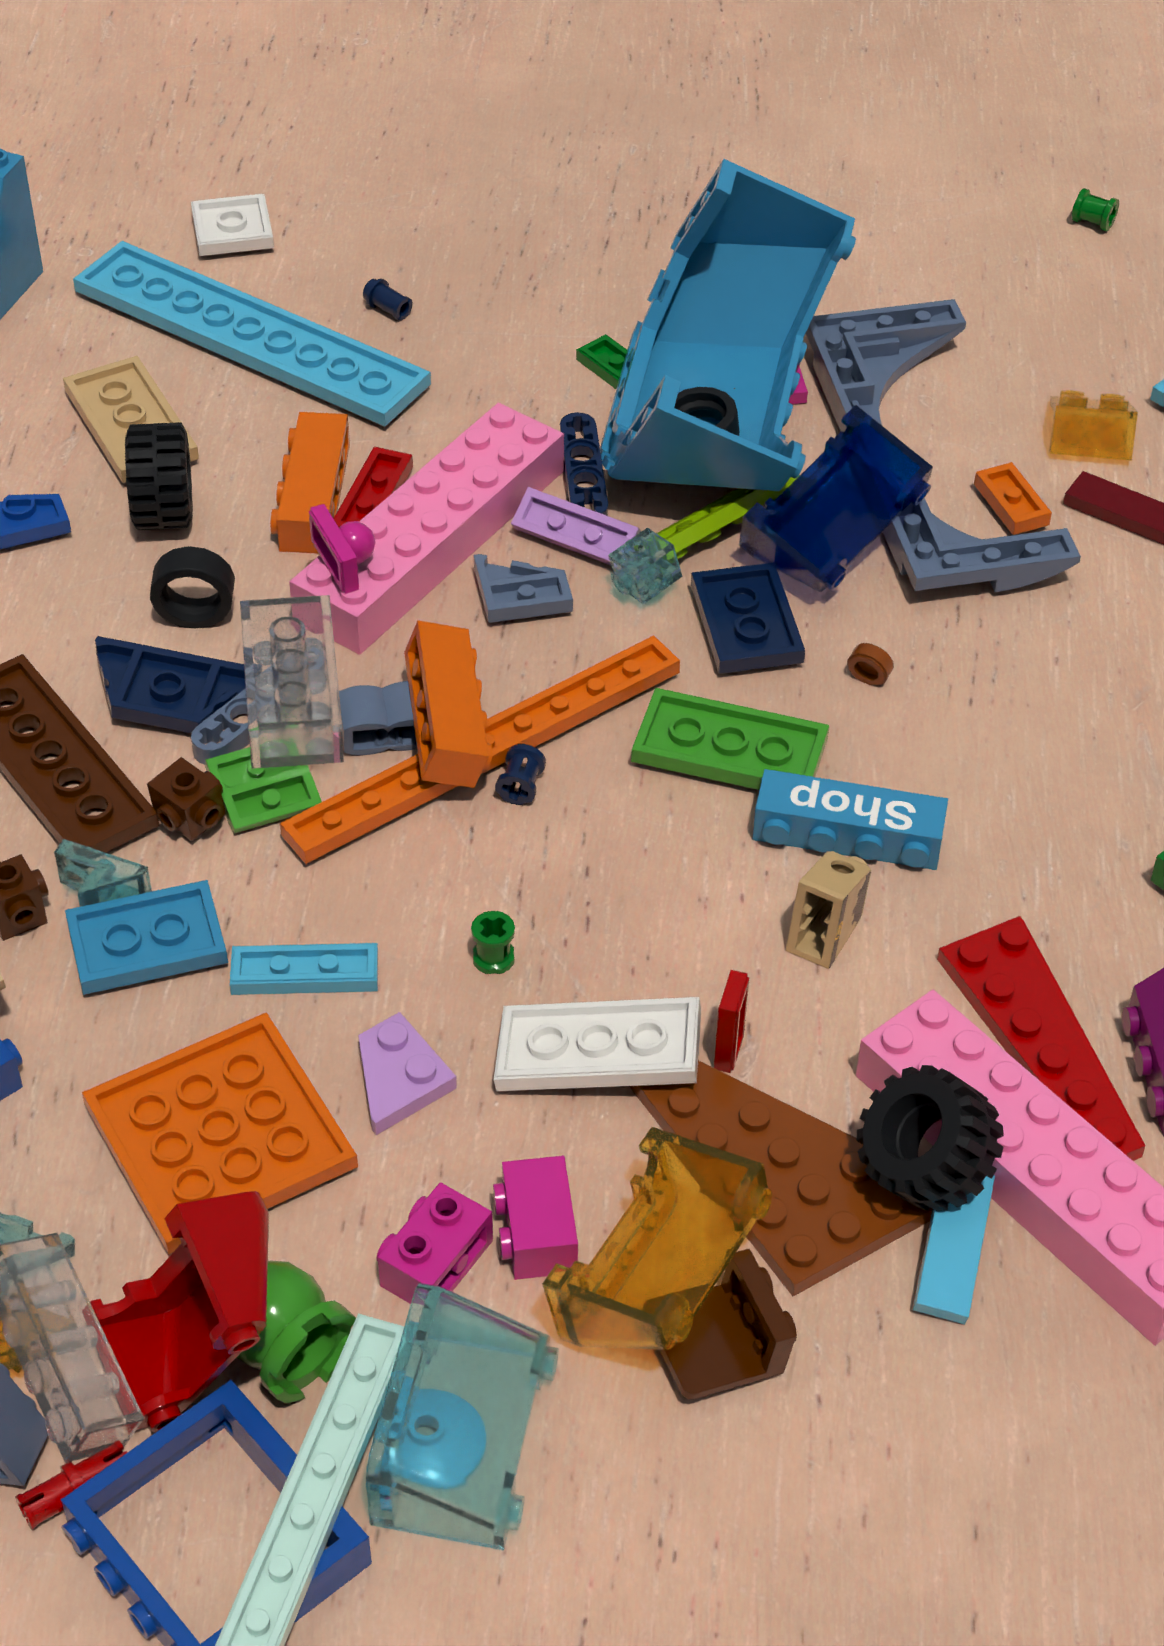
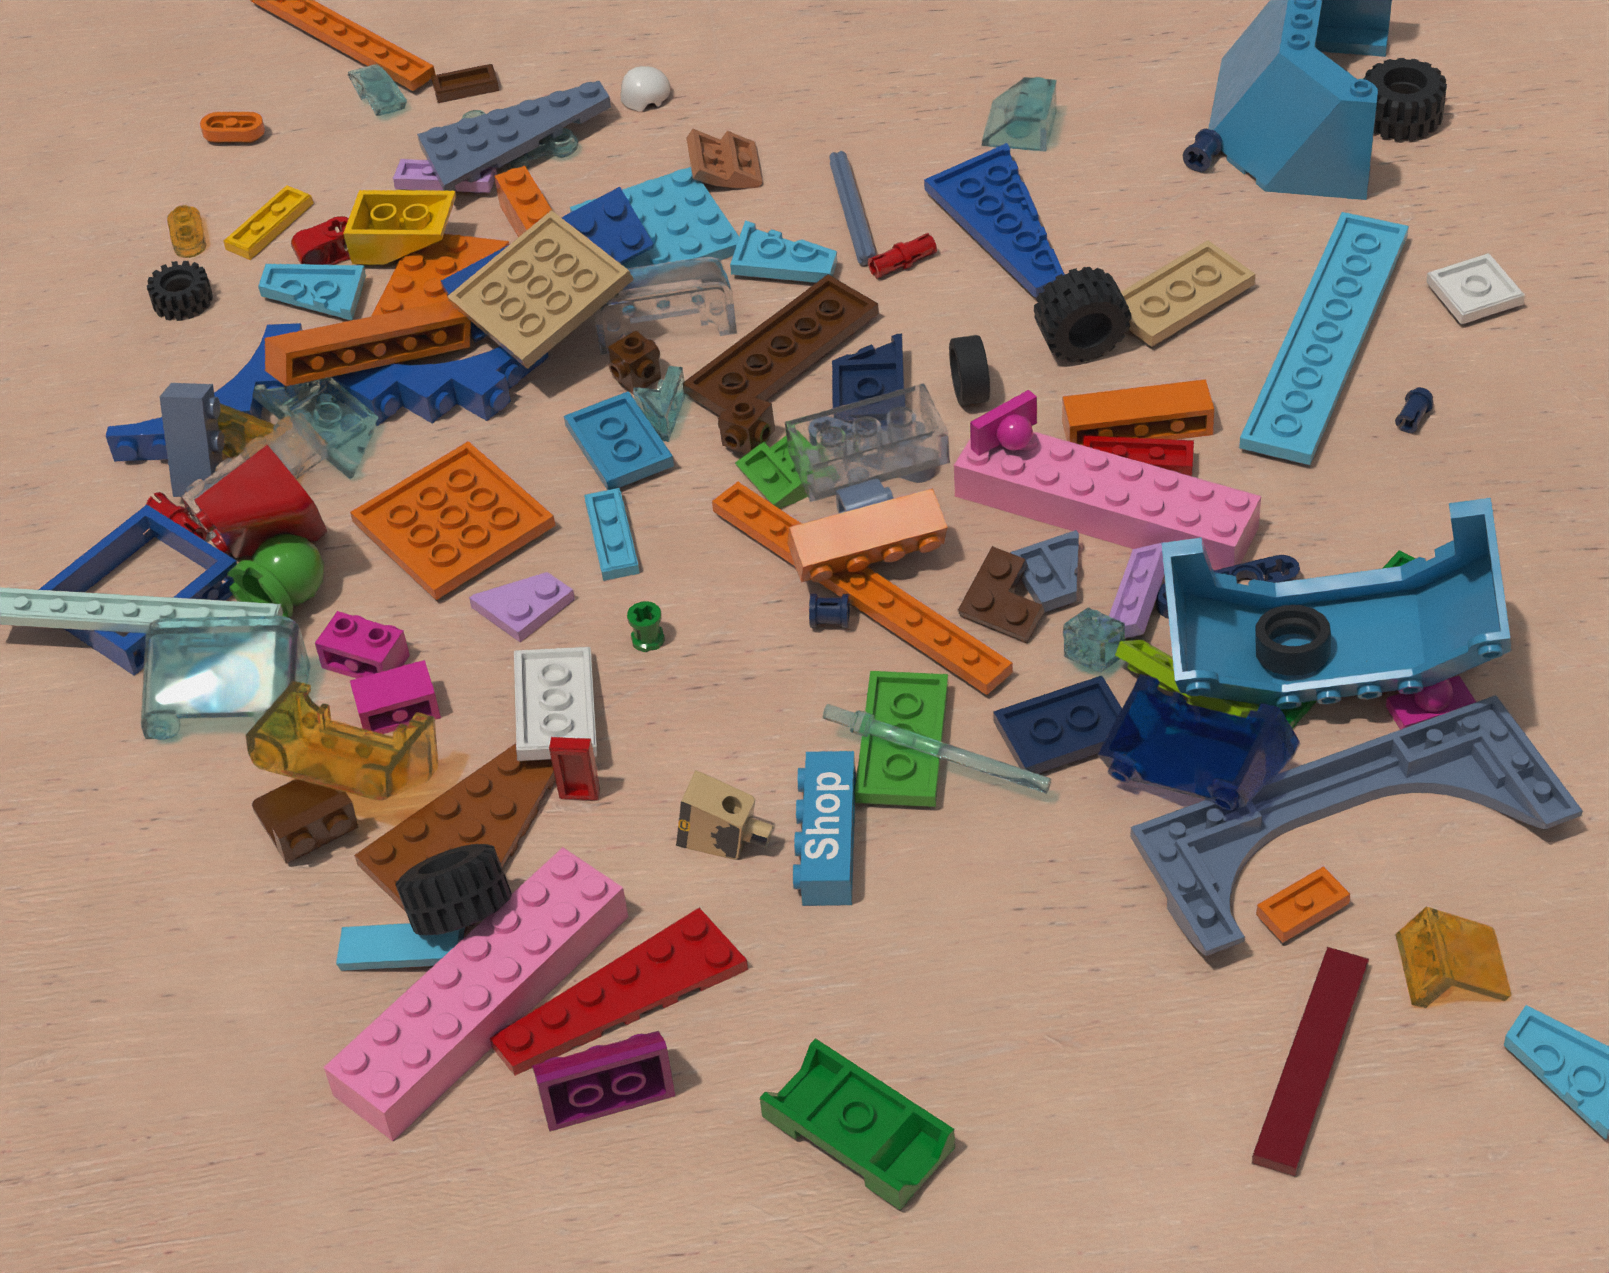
camera: 85 degrees right, 0 degrees up
dark orange tile [847,643,894,685] -> none
none -> clear light blue bar [822,704,1052,794]
none -> reddish brown plate [958,546,1044,643]

